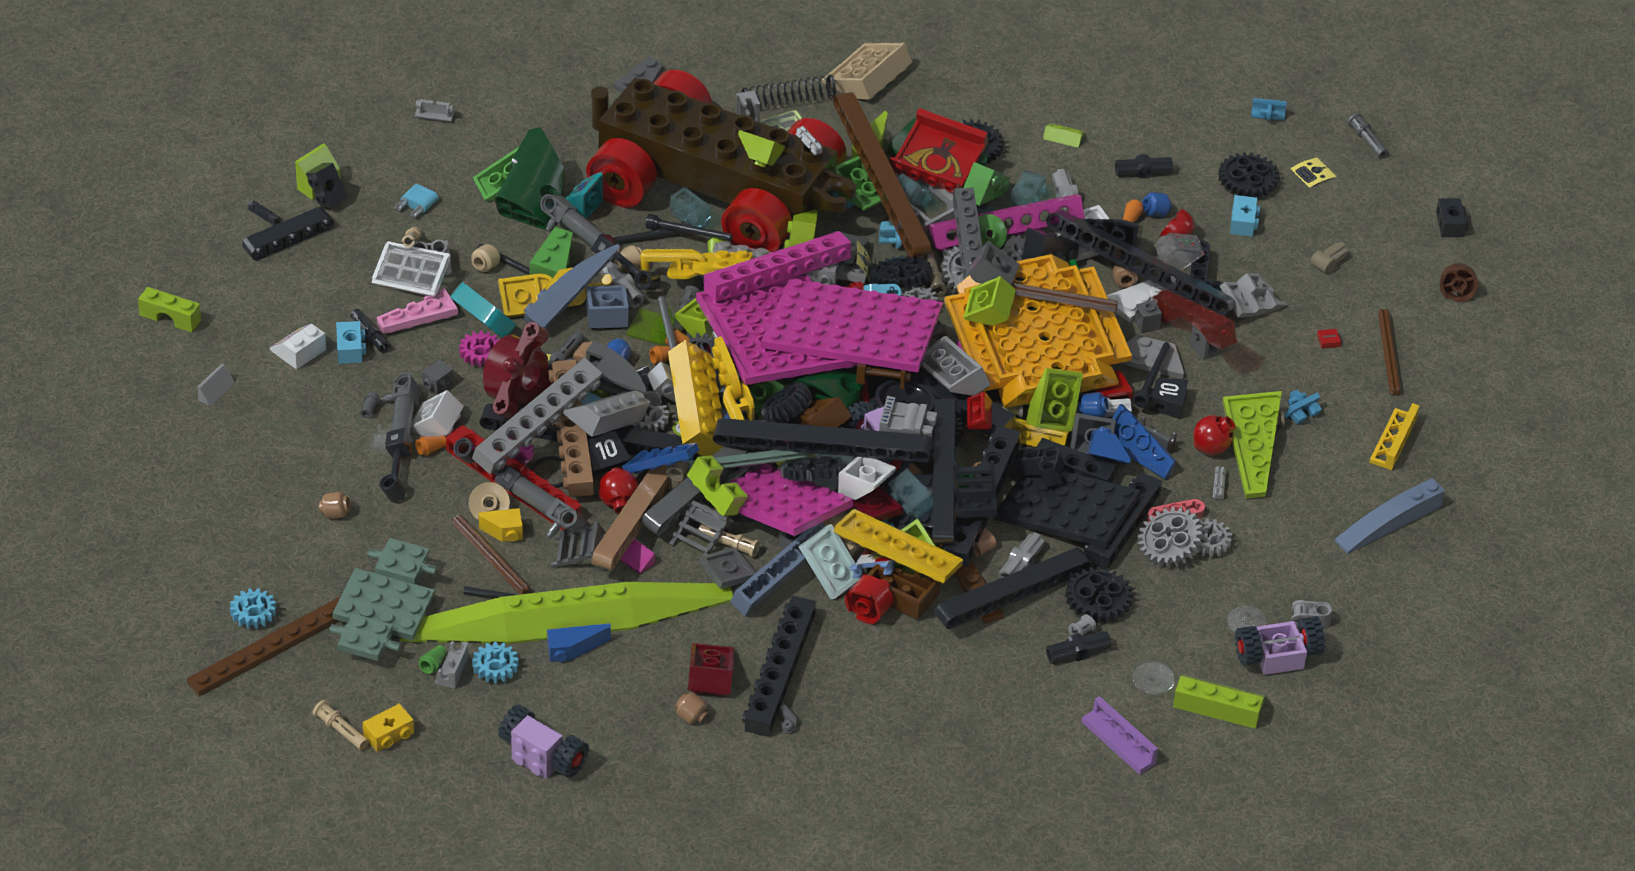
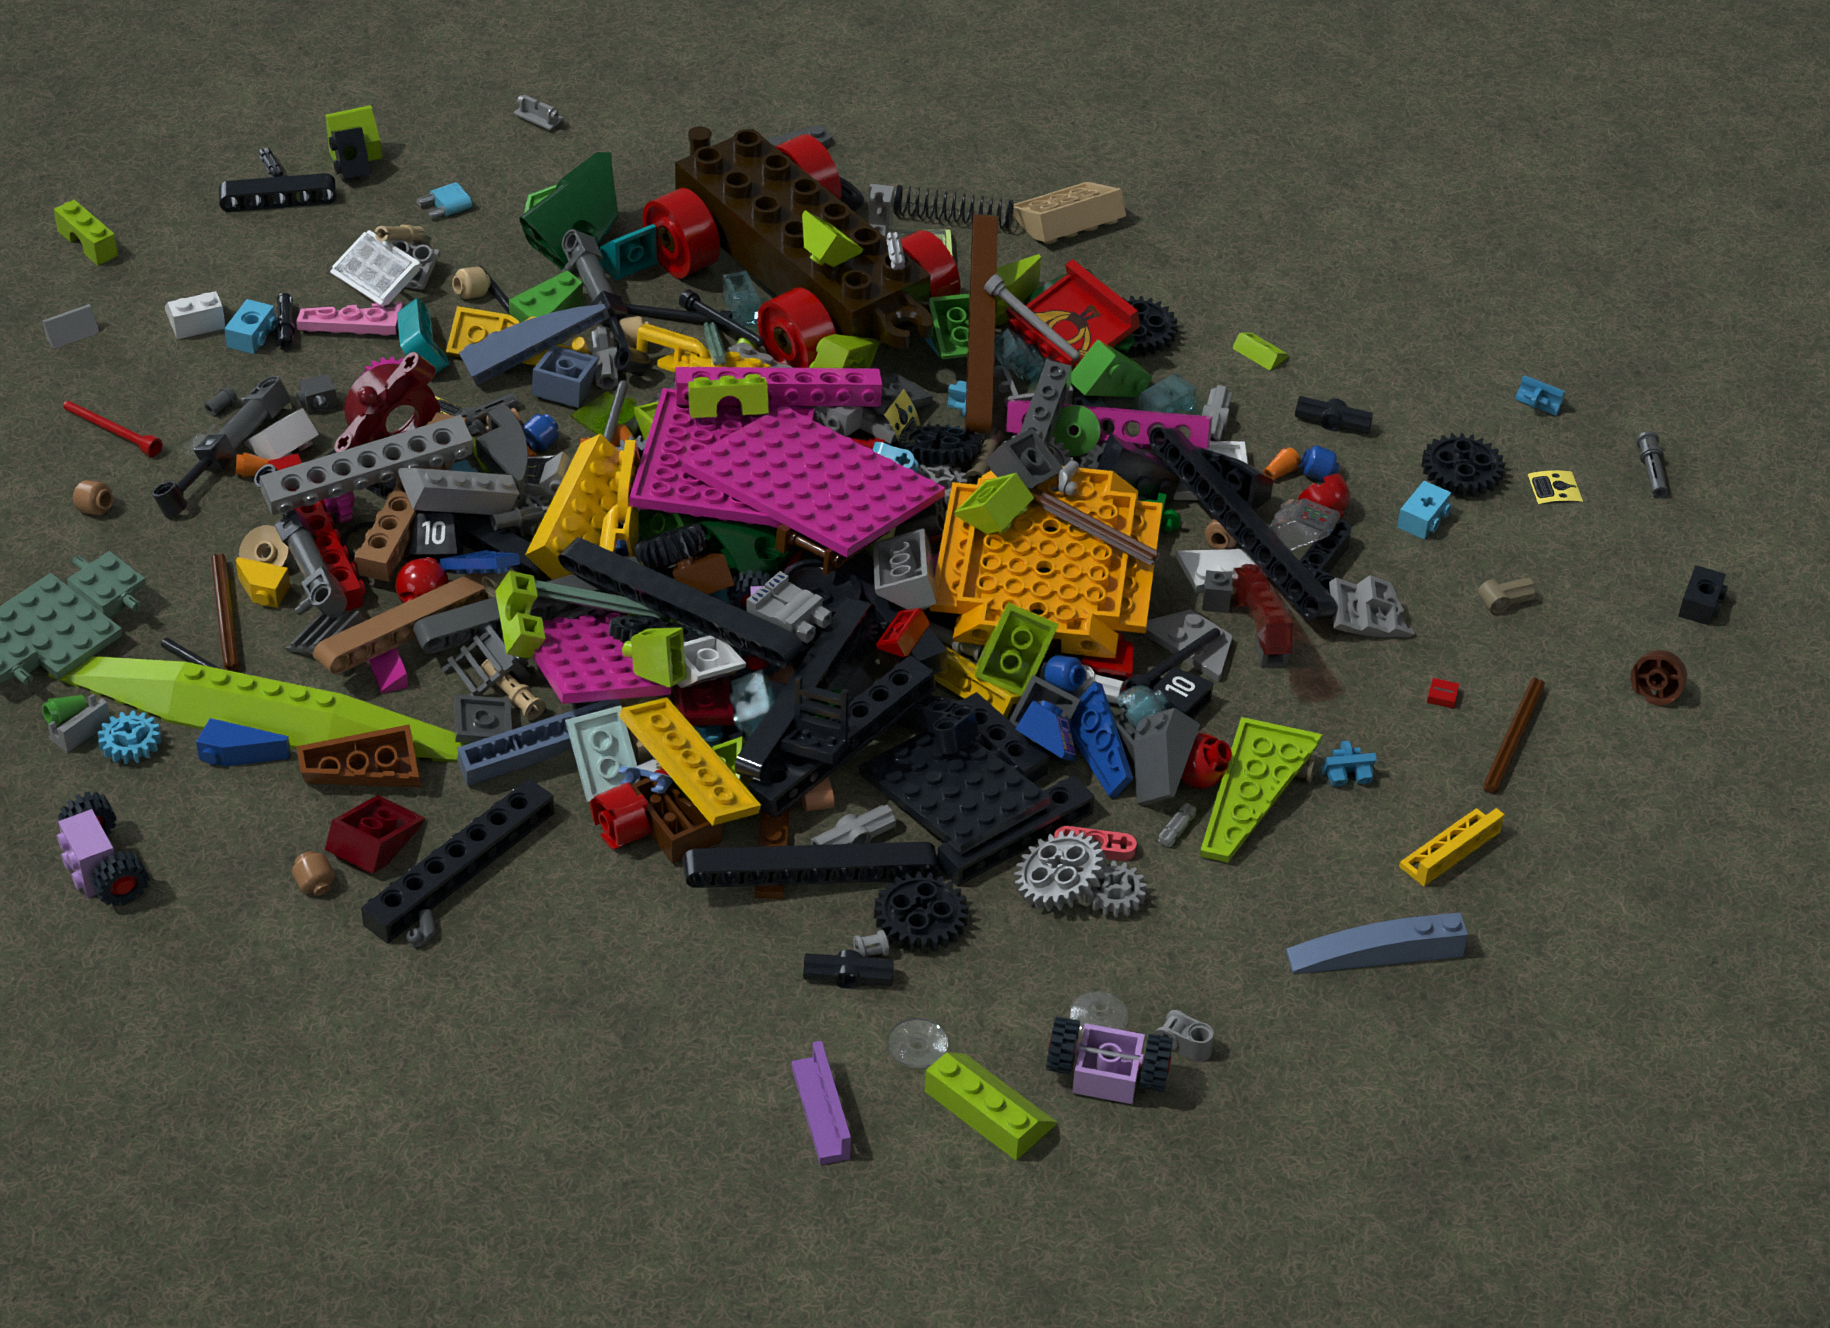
camera: 25 degrees right, 0 degrees up
none -> red piece [63,401,163,457]
none -> dark orange wedge [296,724,422,787]
none -> dark grey axle [491,506,545,531]
none -> lime torso [622,628,687,687]
none -> lime arch [688,374,769,418]
none -> sand green axle [703,322,726,366]
none -> light grey piece [983,274,1080,361]
none -> light grey arm [1059,460,1080,496]
none -> clear light blue cylinder [1116,685,1168,728]
none -> dark grey slope [1133,708,1200,806]

